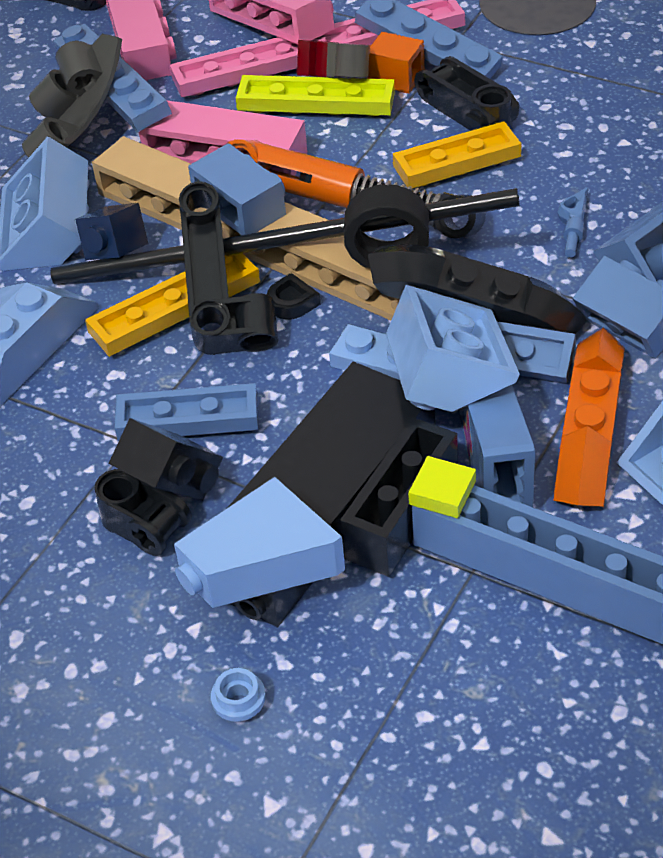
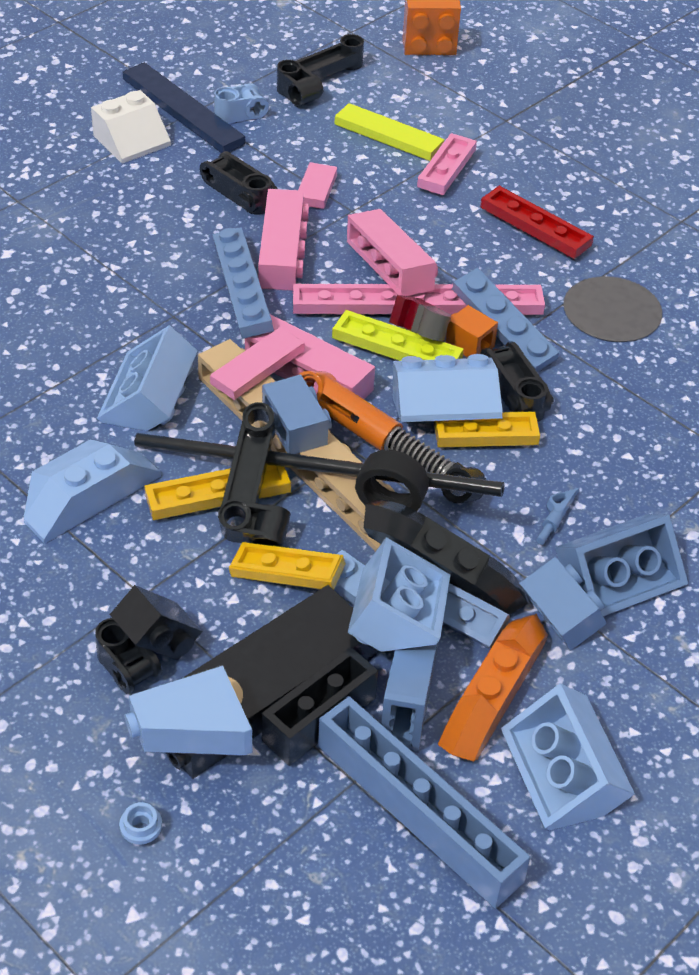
camera: 10 degrees right, 0 degrees up
dark grey panel [22,33,122,158] -> none
dark blue brick [75,203,148,261] -> none
medium blue plate [114,383,258,441] -> none
black tile [267,273,321,320] -> none
neon yellow tile [408,456,476,518] -> none
none -> bright pink tile [210,327,305,400]
none -> yellow tile [229,542,346,590]
none -> light blue slope [393,354,503,422]

